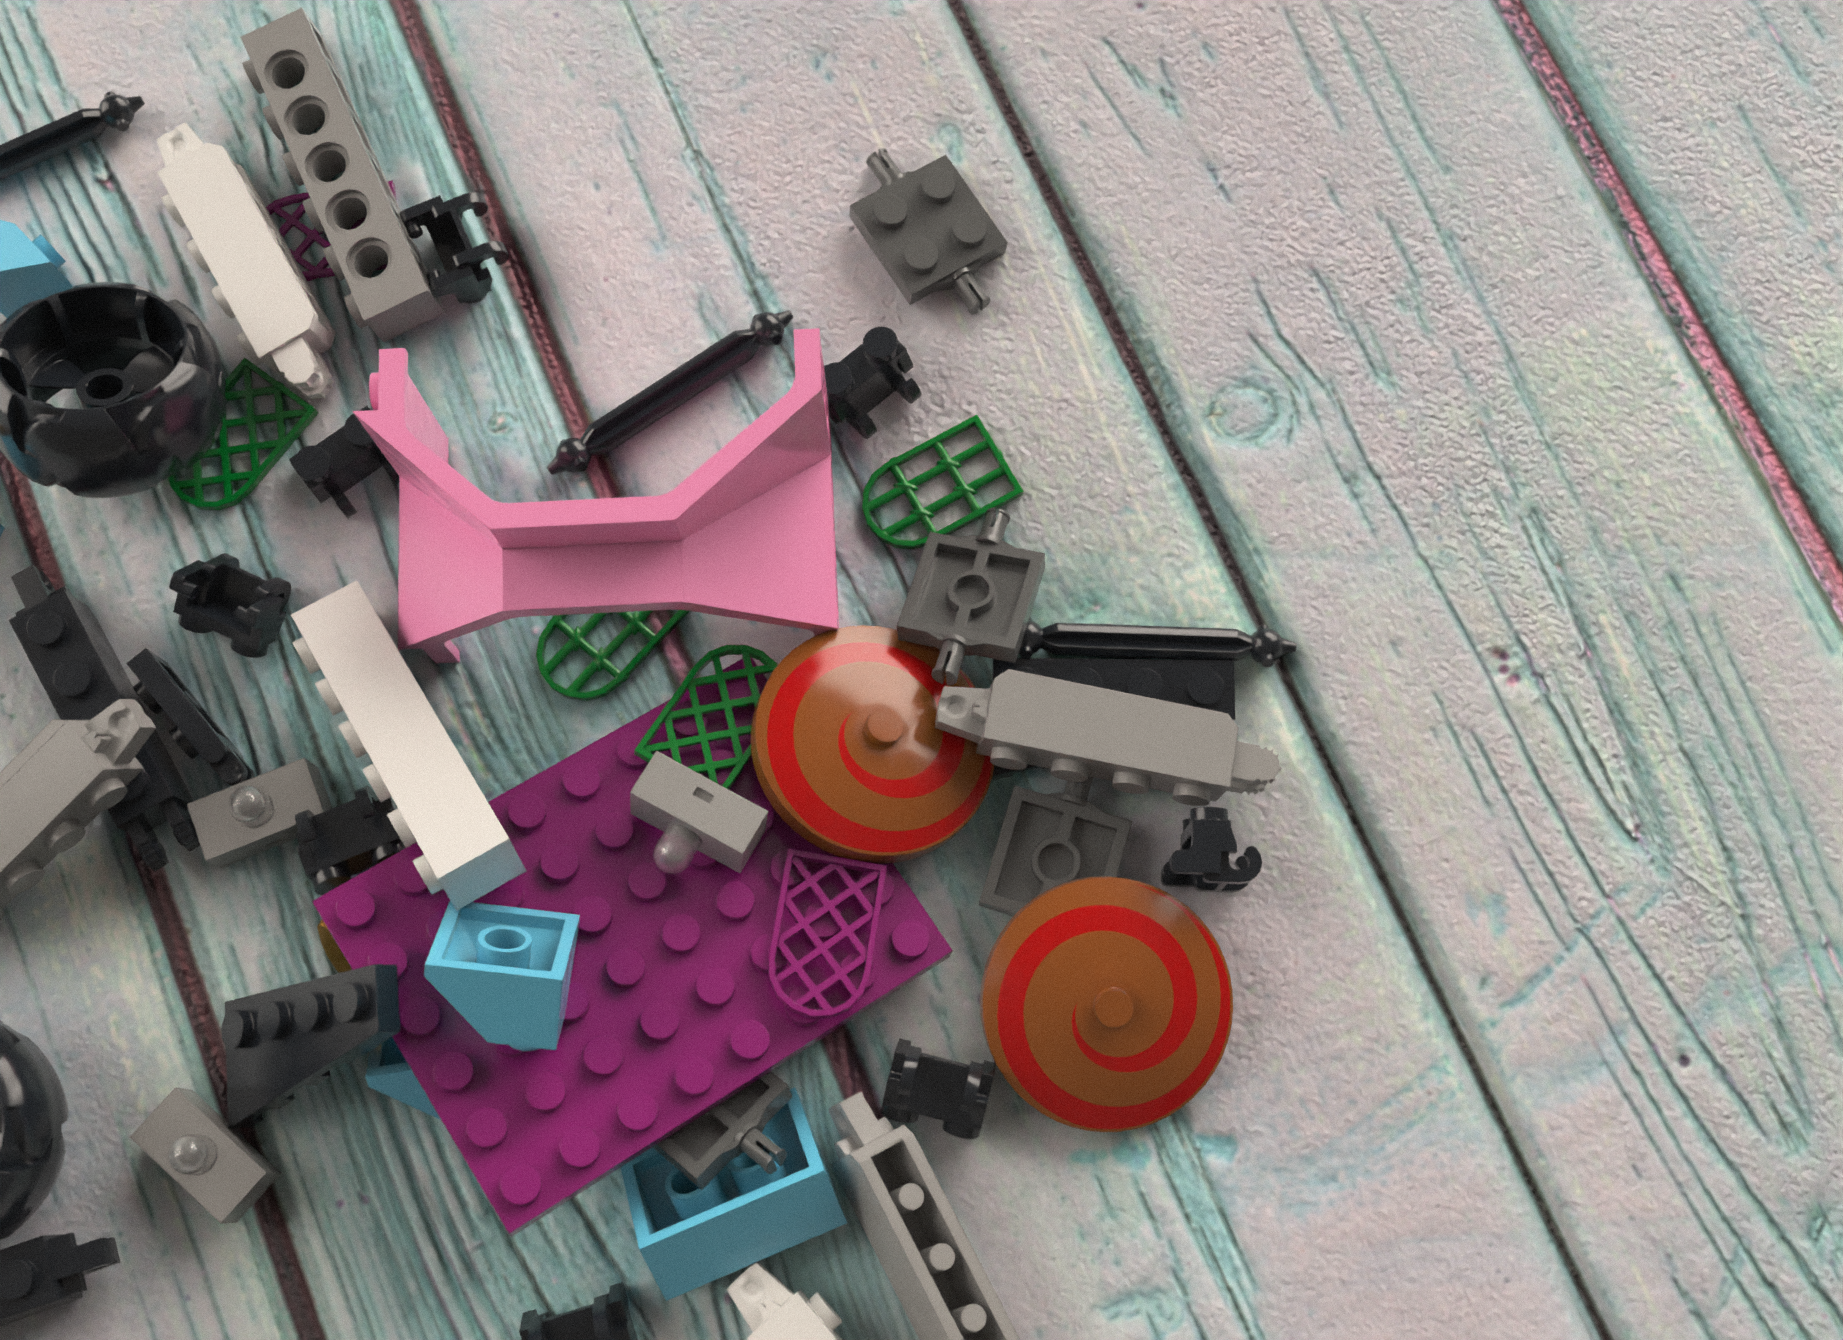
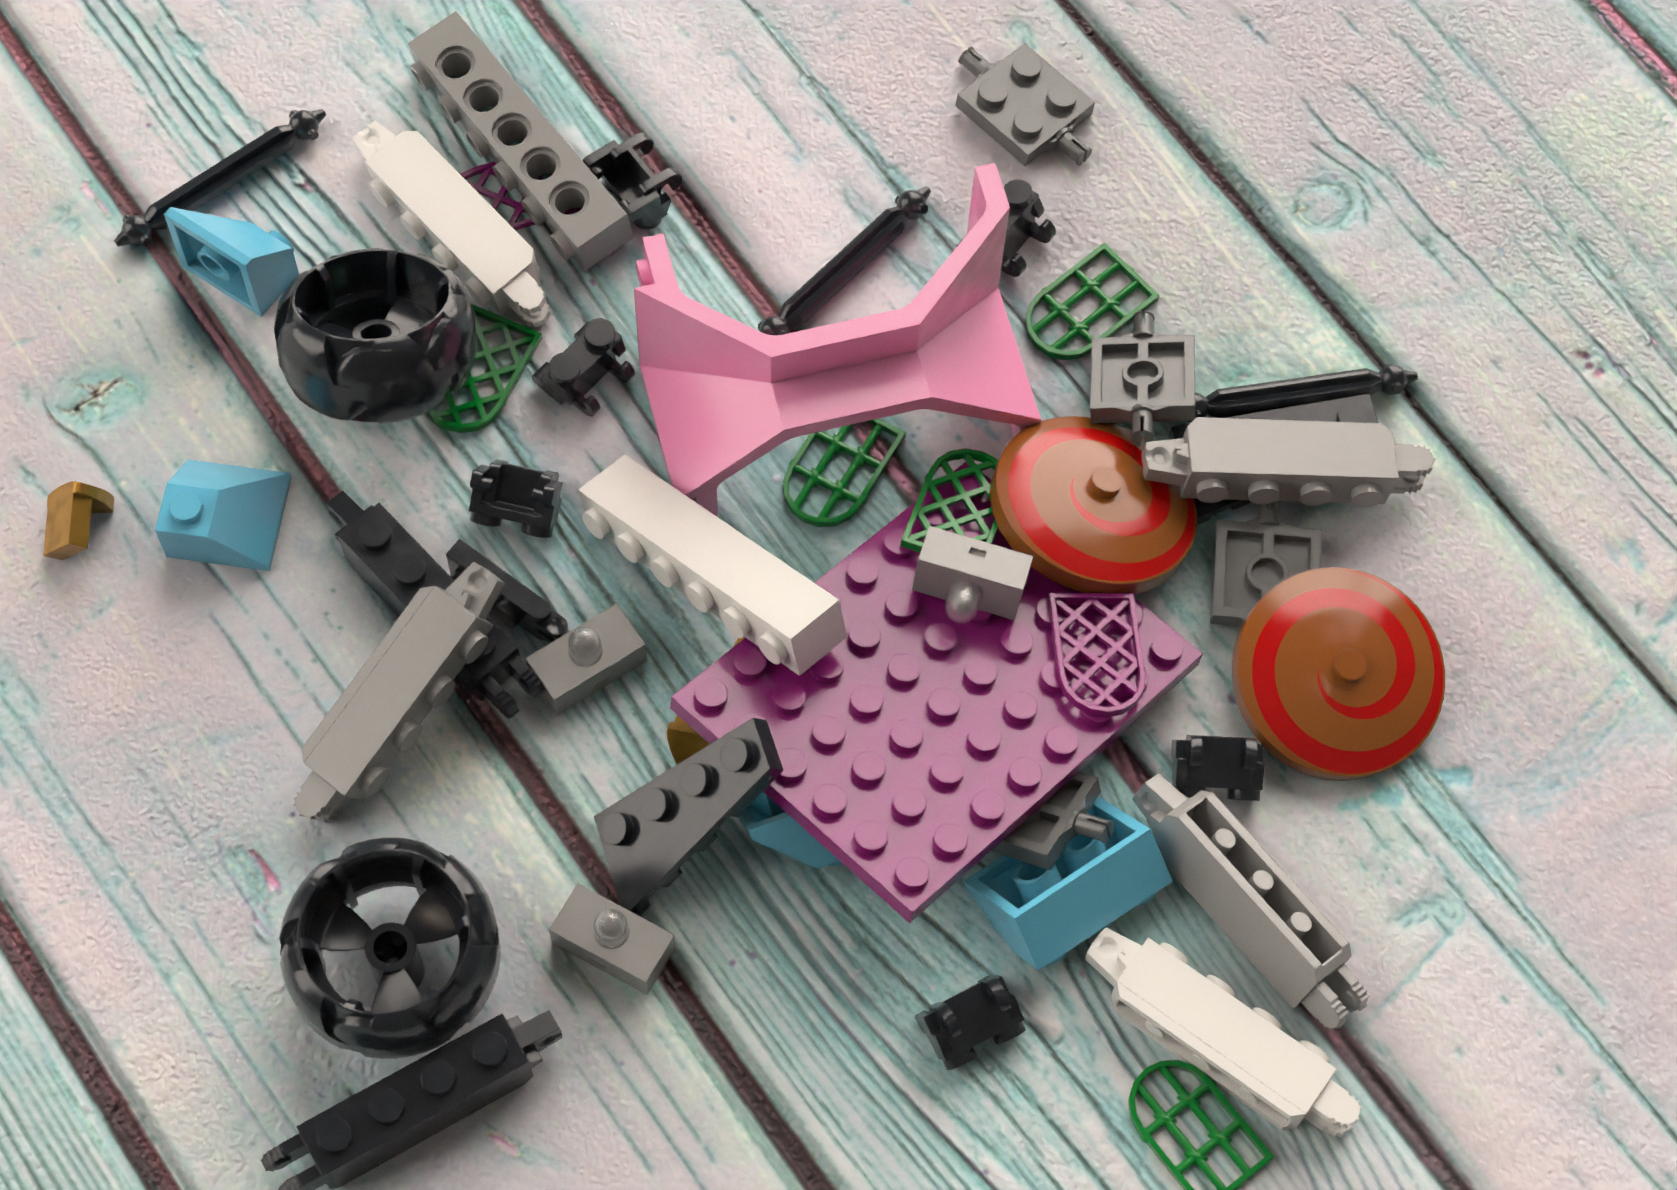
camera: 15 degrees left, 10 degrees down
black piece [295,785,406,895] -> none
medium azure slope [424,900,580,1051] -> none
black piece [1161,807,1262,893] -> none

